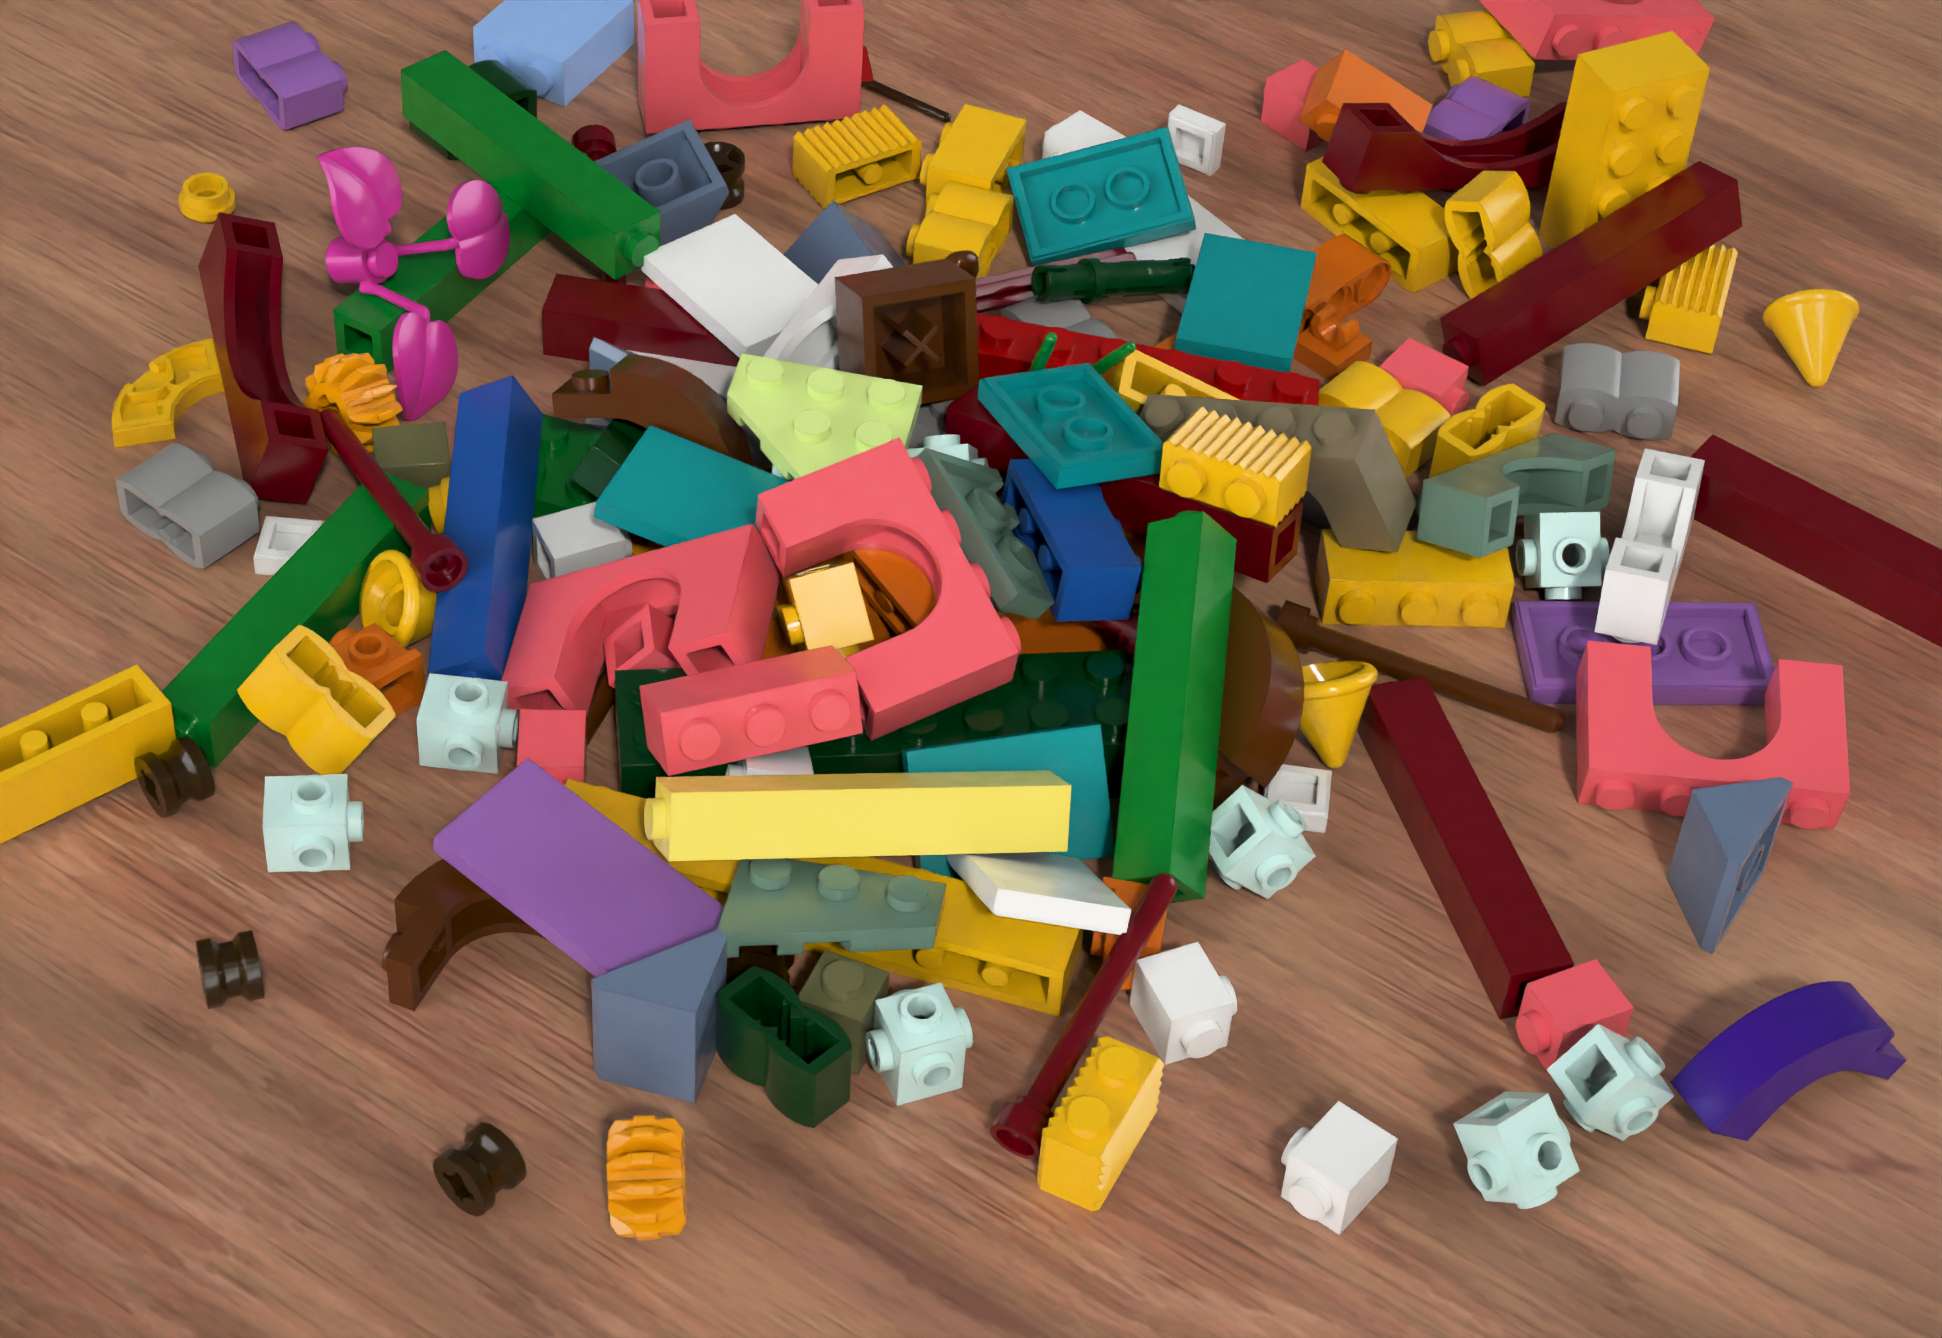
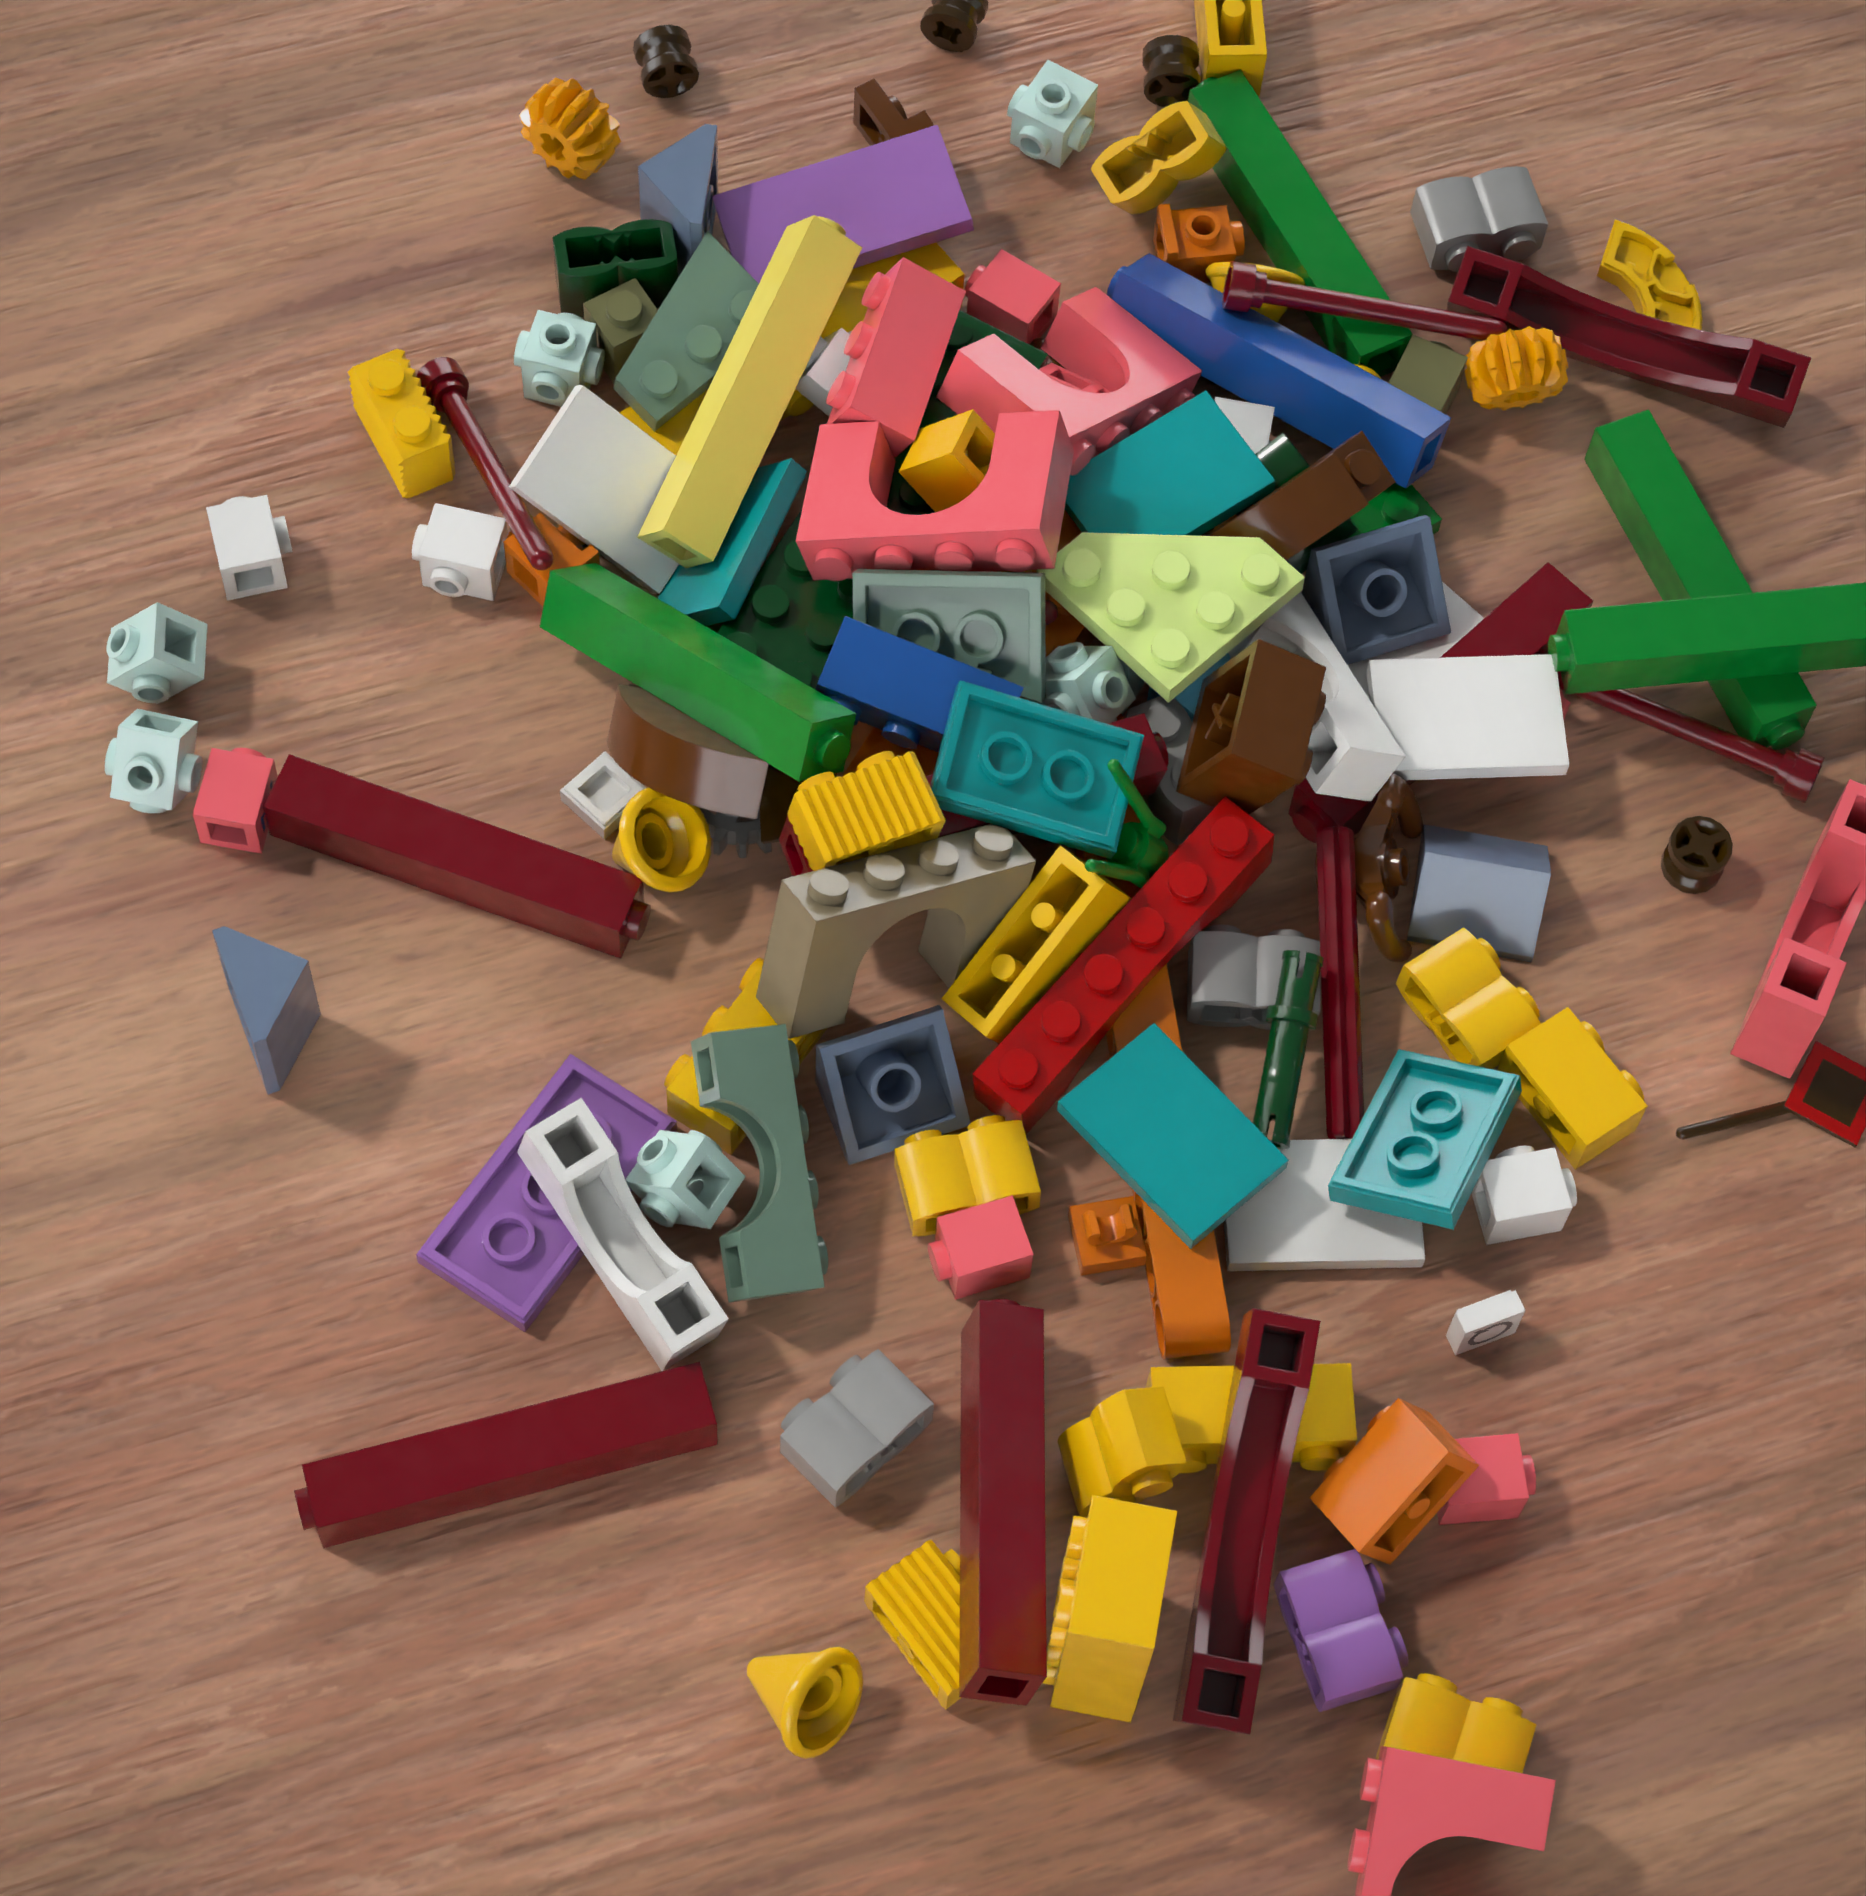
camera: 125 degrees right, 20 degrees up
white tile [253,516,325,576] -> none
dark pink plant [317,147,510,421] -> none
light aqua brick [416,673,519,774] -> none
sand blue slope [594,119,729,246] -> none
yellow brick [792,104,922,210] -> none
light aqua brick [1209,785,1316,899] -> none
reddish brown piece [1276,600,1565,733] -> none
yellow brick [1429,383,1546,478] -> none
coral arch [1576,641,1850,829] -> none
dark purple arch [1670,981,1907,1141] -> none

